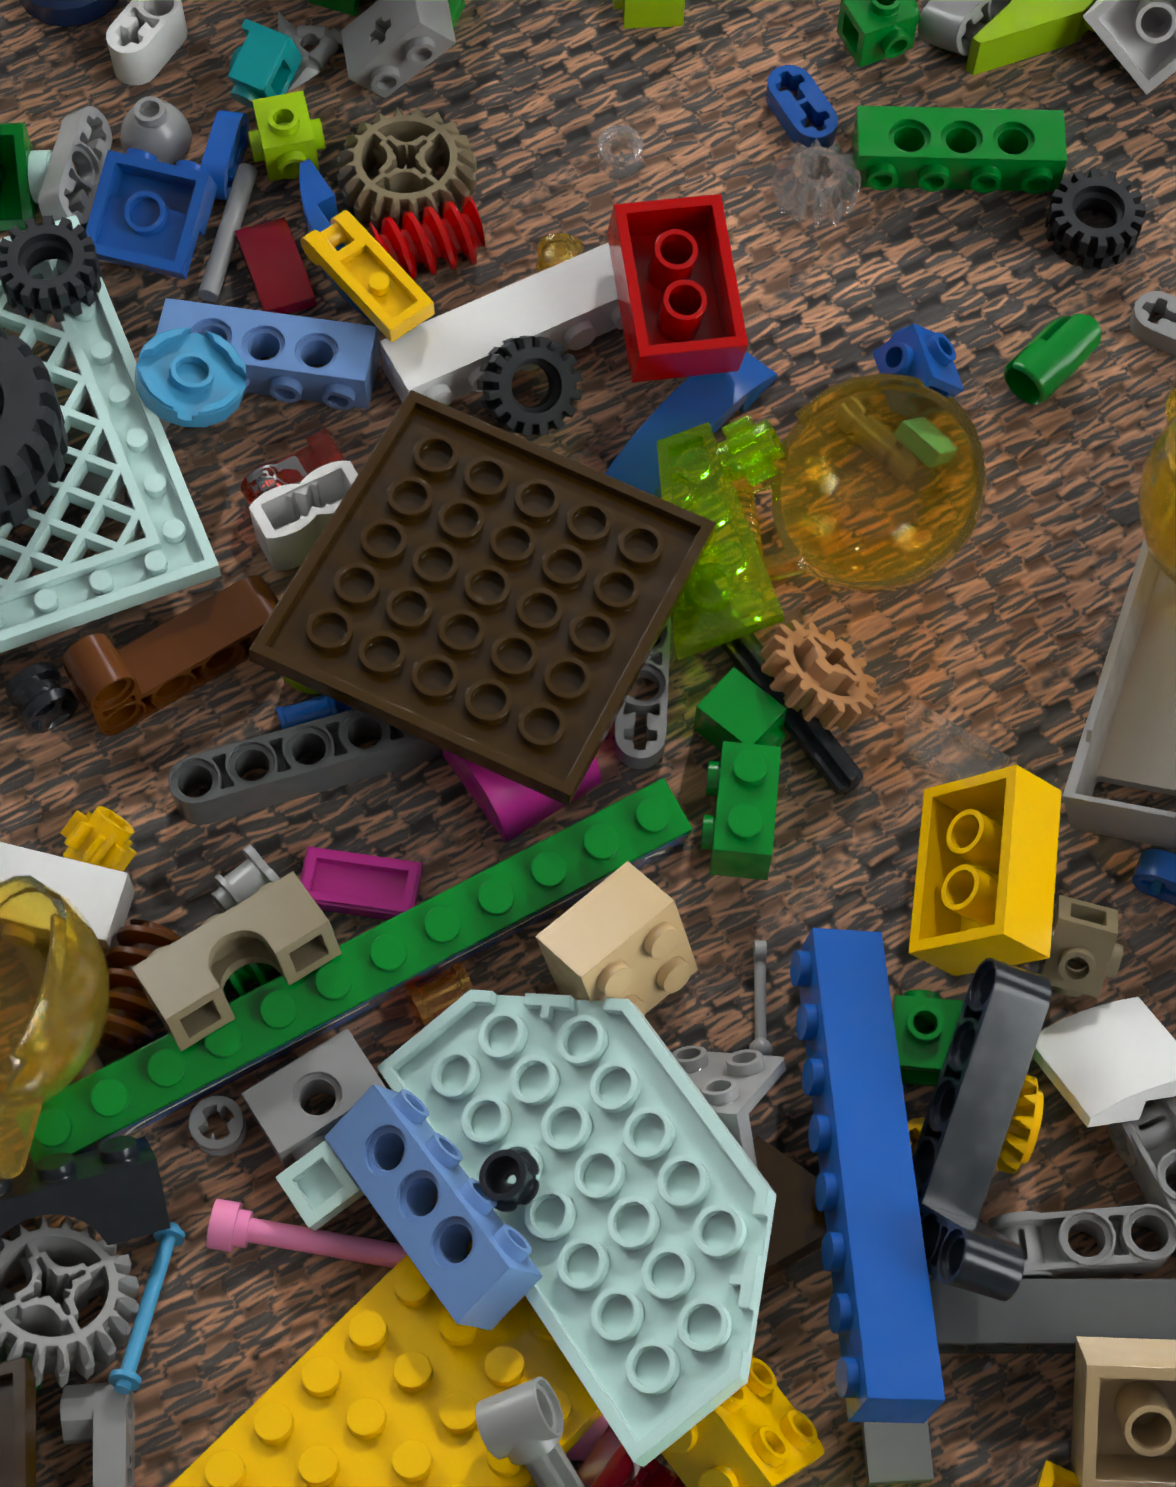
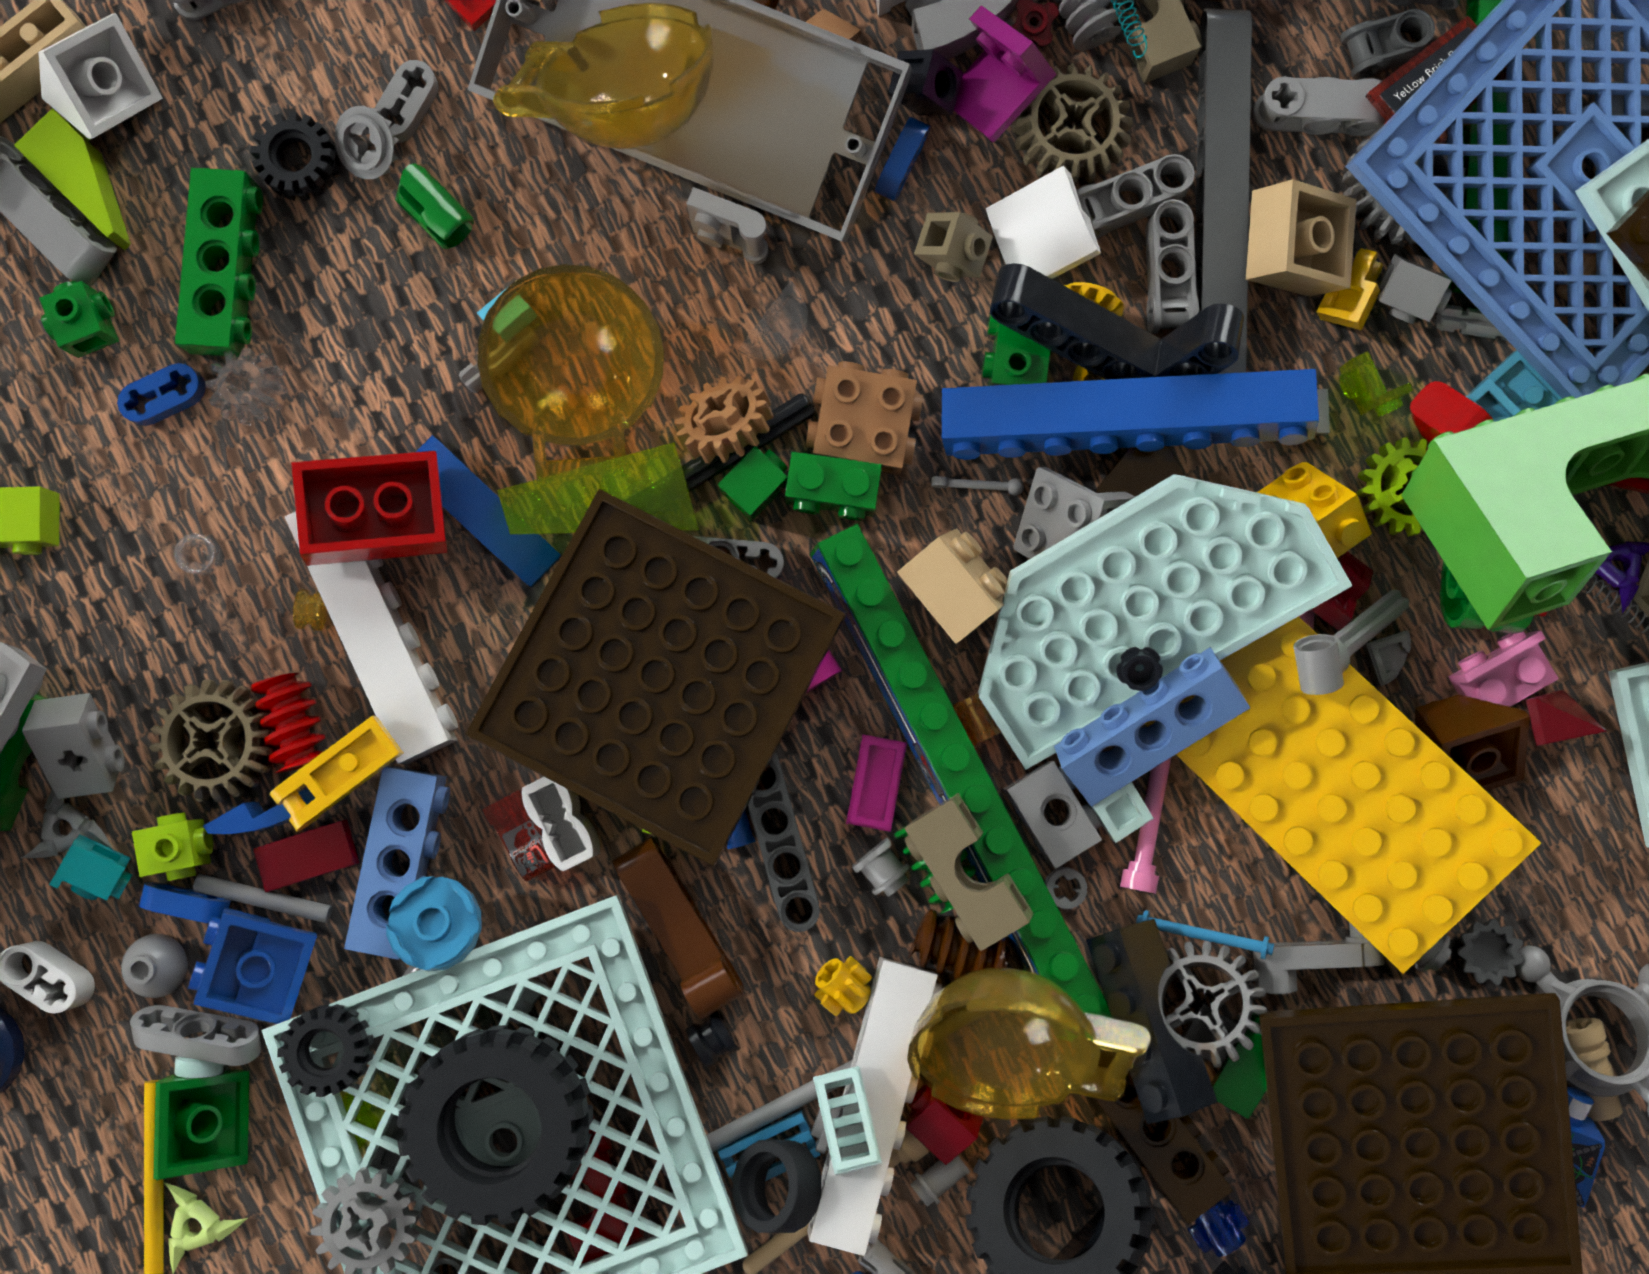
camera: 90 degrees left, 20 degrees up
black tyre [477,336,583,435] -> none
clear neon green gear [716,415,785,487] -> none
blue brick [872,323,964,415] -> none
yellow brick [908,765,1062,976] -> none
none -> light grey gear [335,105,399,179]
none -> light grey plate [686,187,769,265]
none -> medium nougat brick [806,361,923,476]

